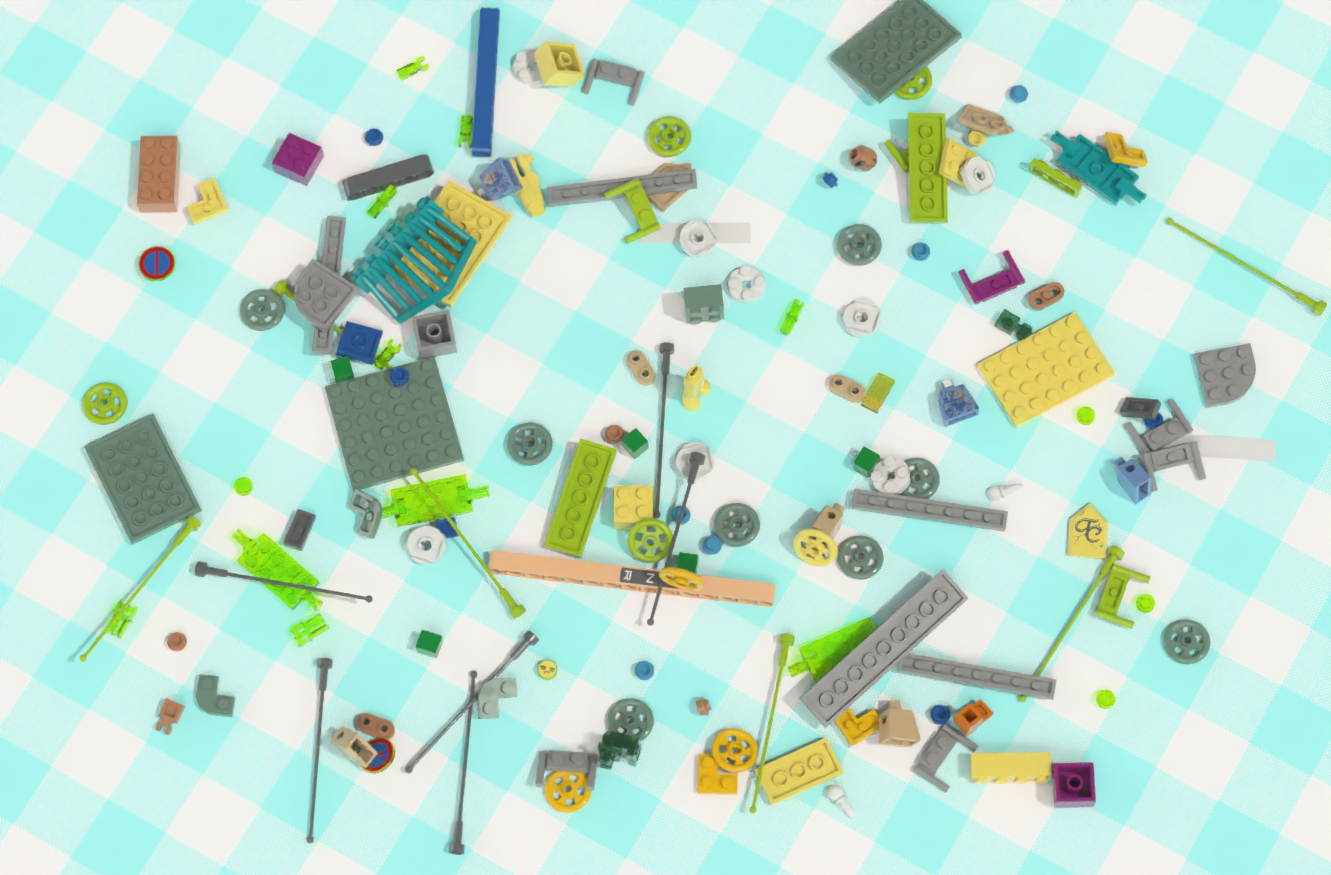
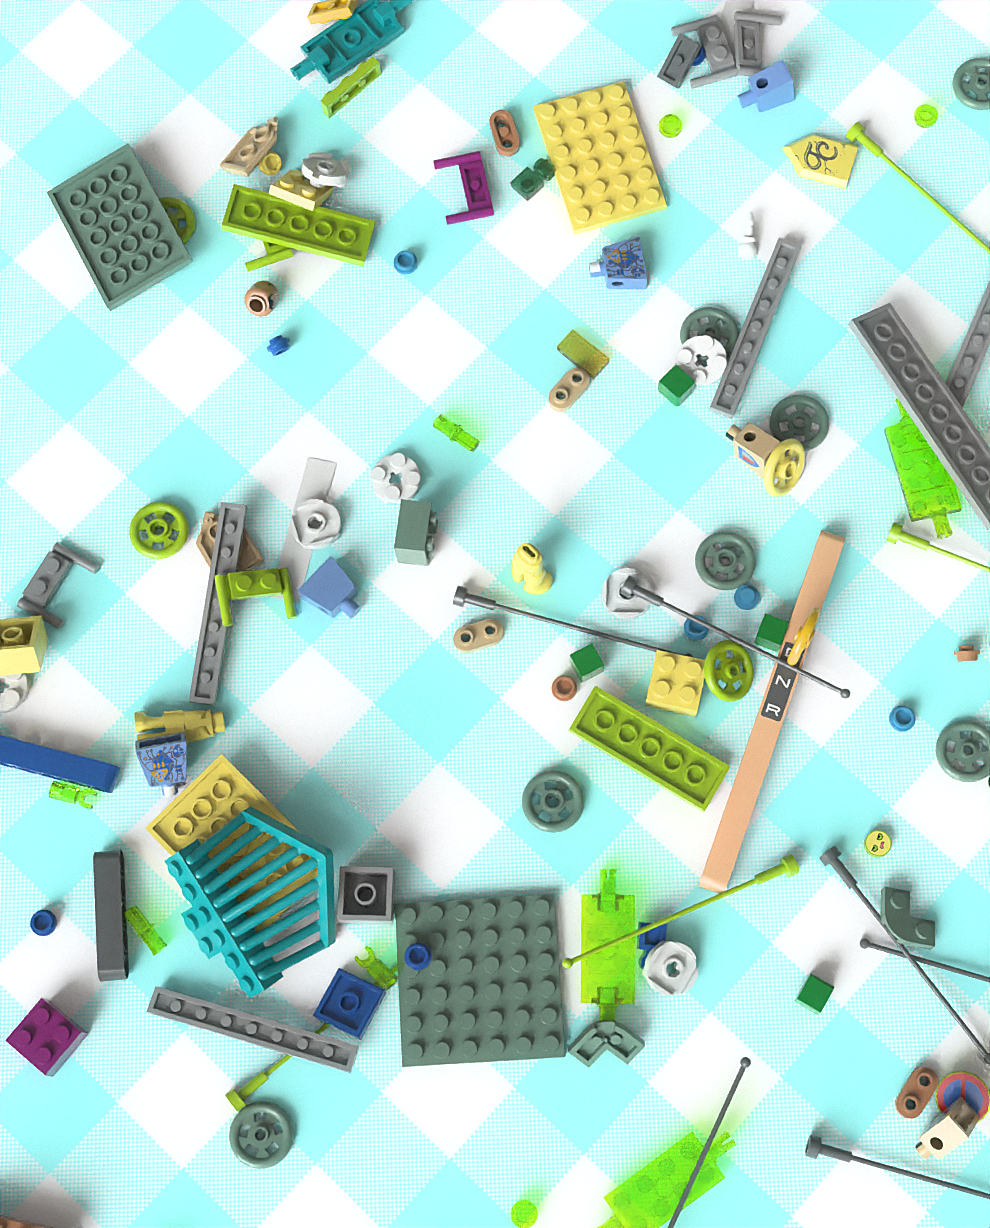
camera: 75 degrees left, 5 degrees up
light yellow plate [187,177,228,225] -> none
dark grey plate [283,509,316,551] -> none
clear neon green arm [289,613,330,647] -> none
light grey plate [294,259,359,333] -> none
green piece [331,356,355,383] -> none
sand green plate [837,224,882,266] -> none
white plate [843,300,881,338] -> none
dark azure plate [1010,85,1028,103] -> none
lime plate [1095,564,1151,629] -> none
none -> medium blue torso [297,556,361,619]

